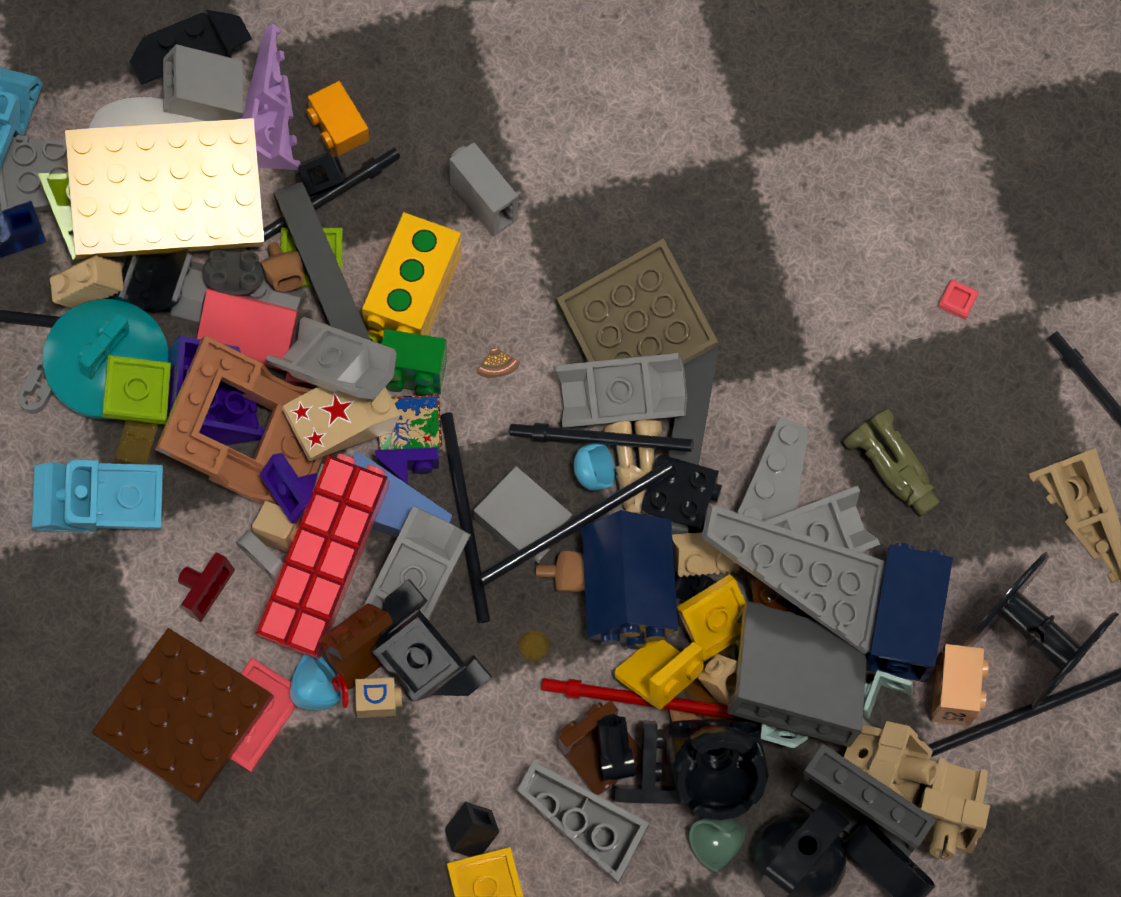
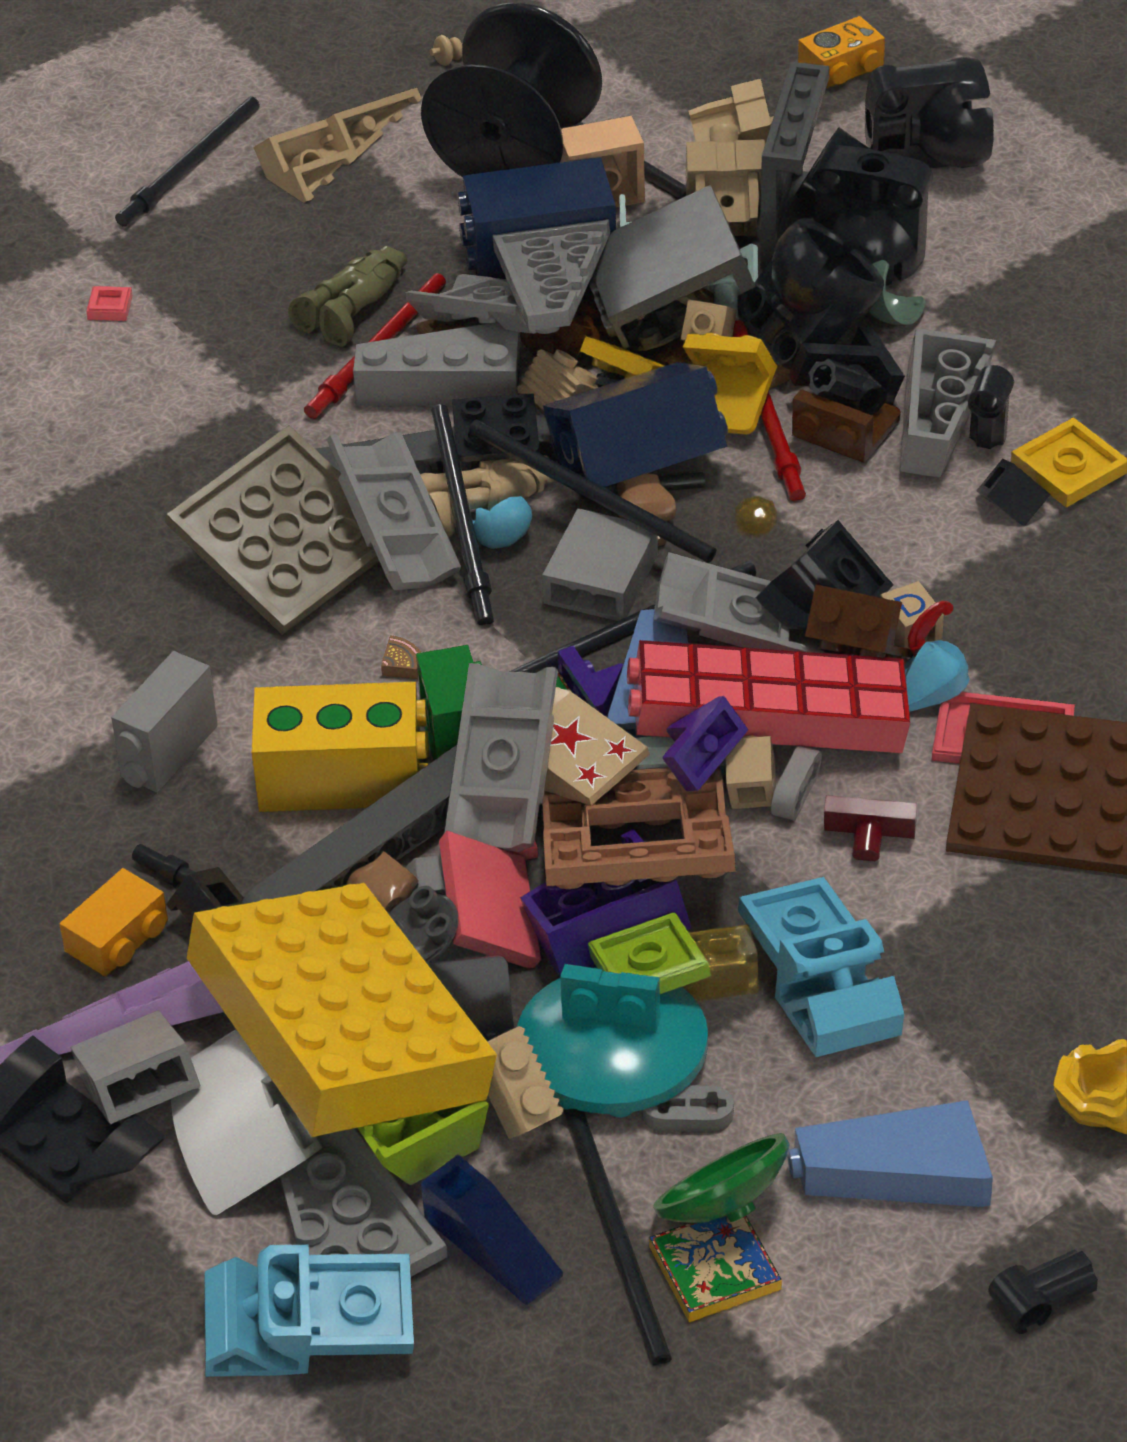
camera: 105 degrees left, 25 degrees down
none -> red bar [304,273,446,419]
none -> black piece [968,365,1014,449]

